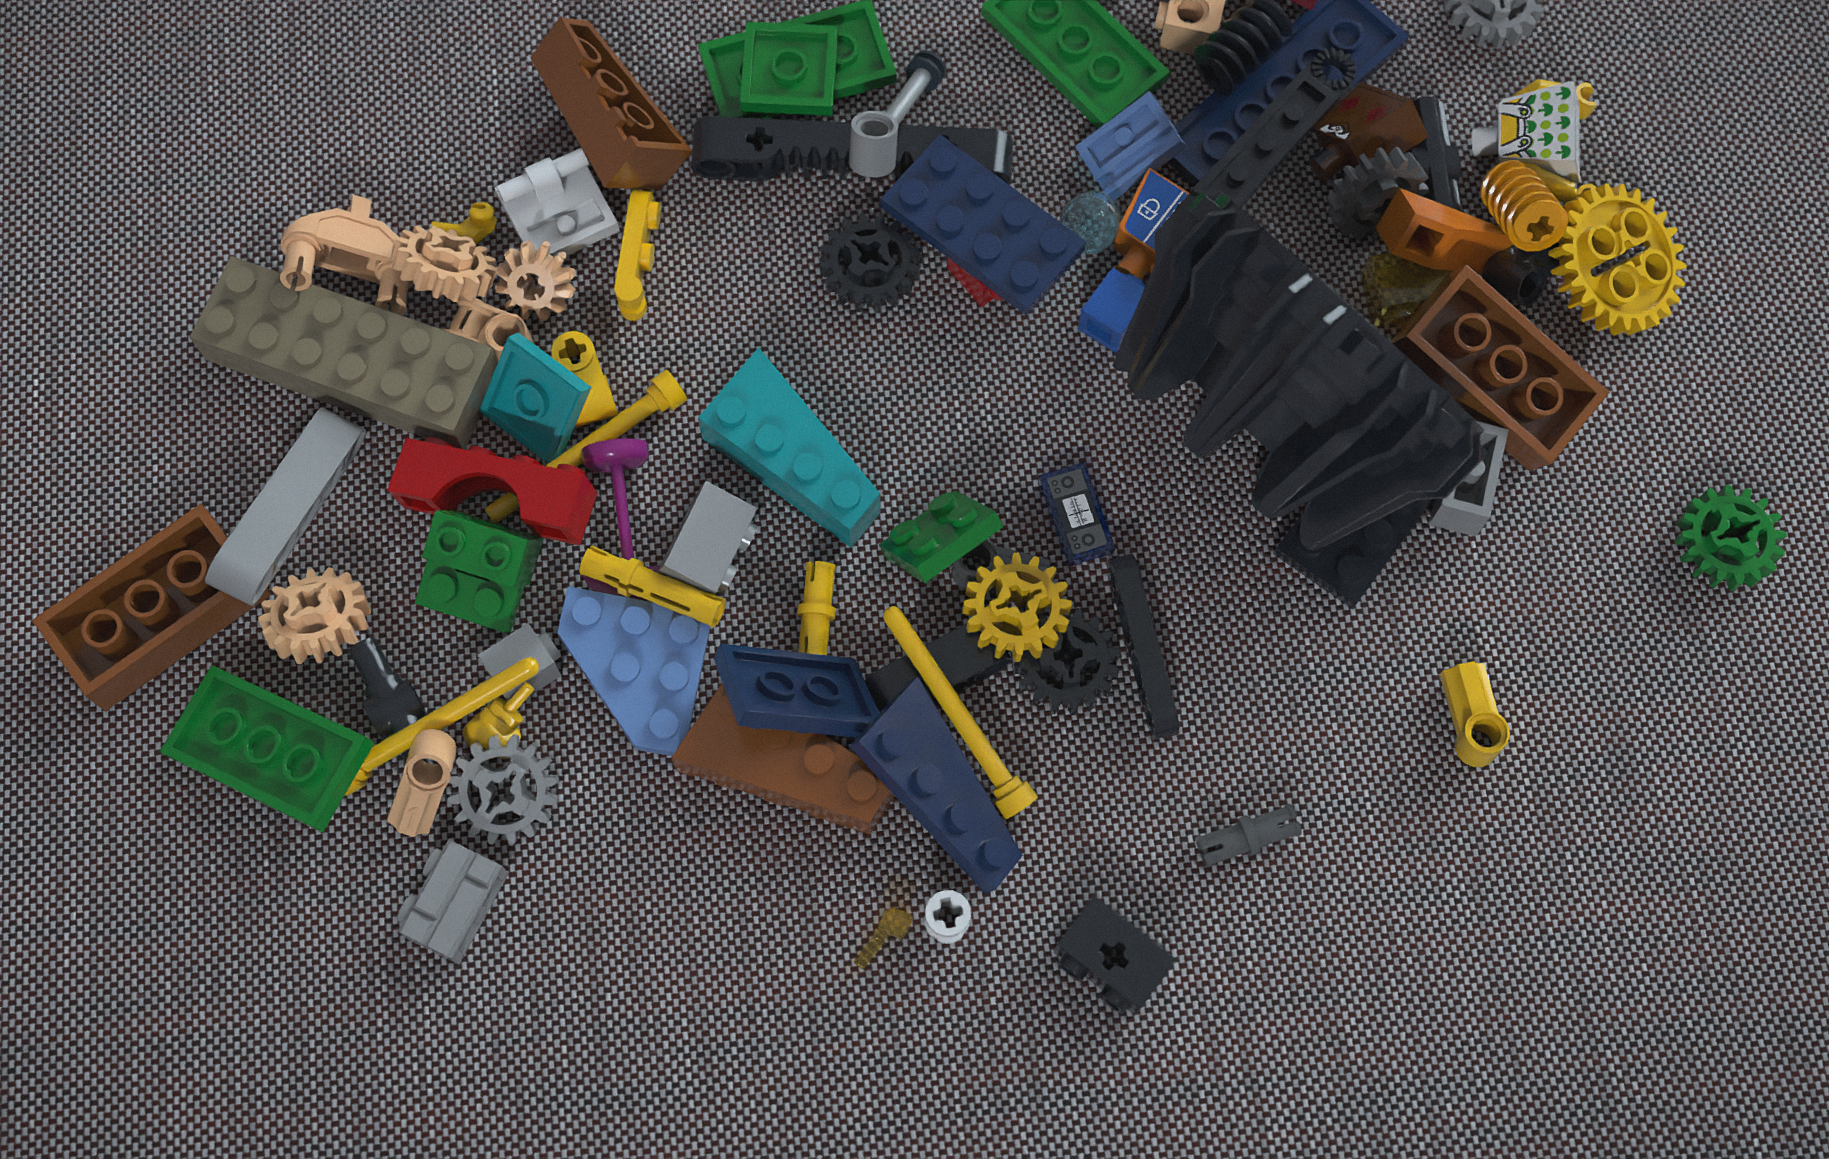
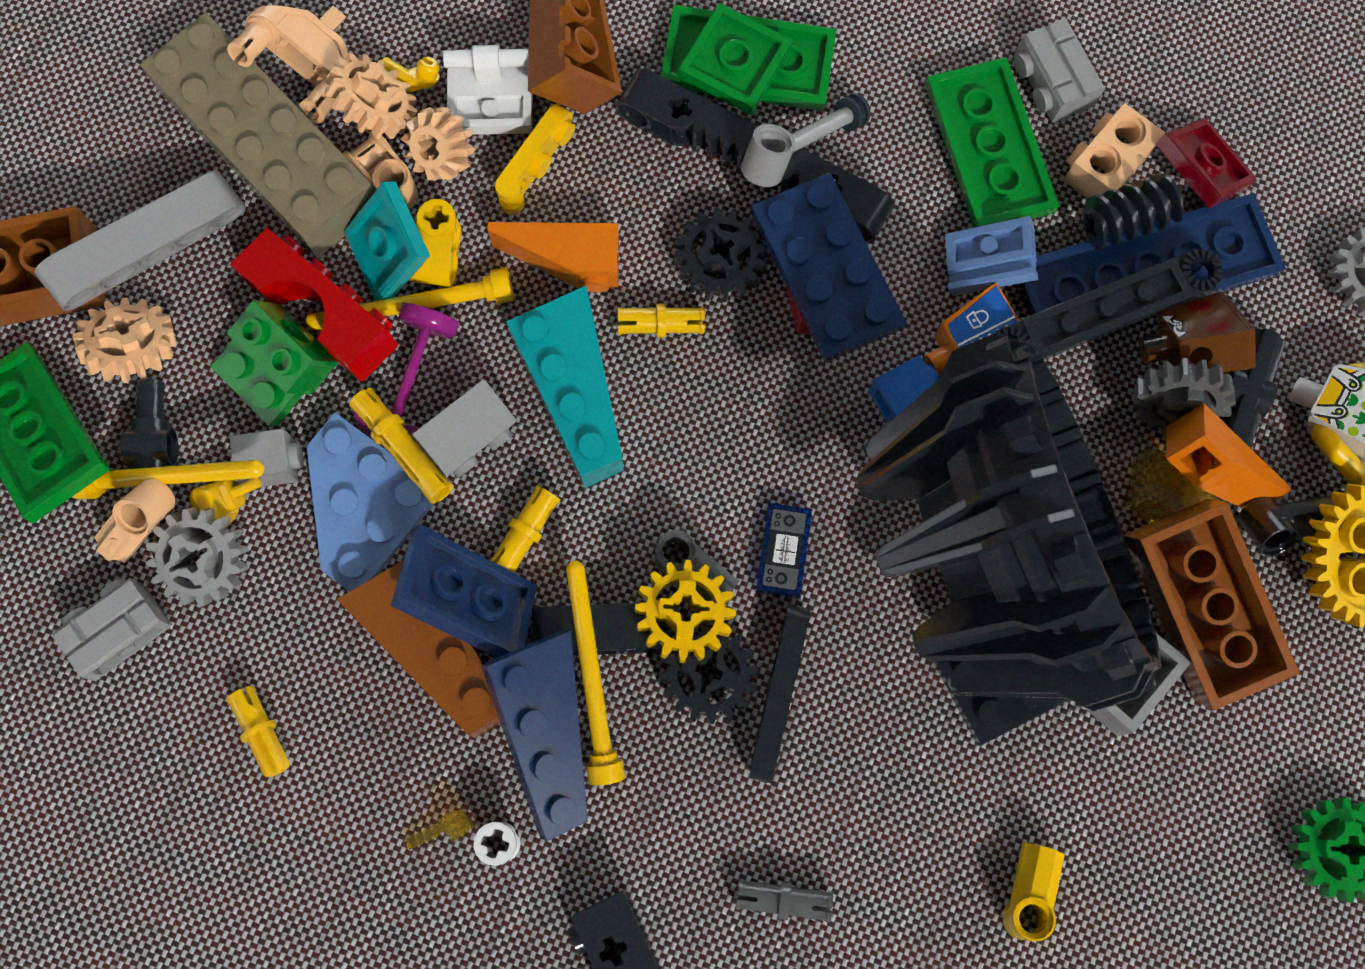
camera: 25 degrees right, 5 degrees up
green plate [879,491,1004,583] -> none
clear light blue head [1059,190,1122,254] -> none
light orange piece [1480,160,1569,251] -> none
none -> yellow axle [226,686,290,777]
none -> orange slope [488,222,619,292]
none -> yellow pin [617,304,705,338]

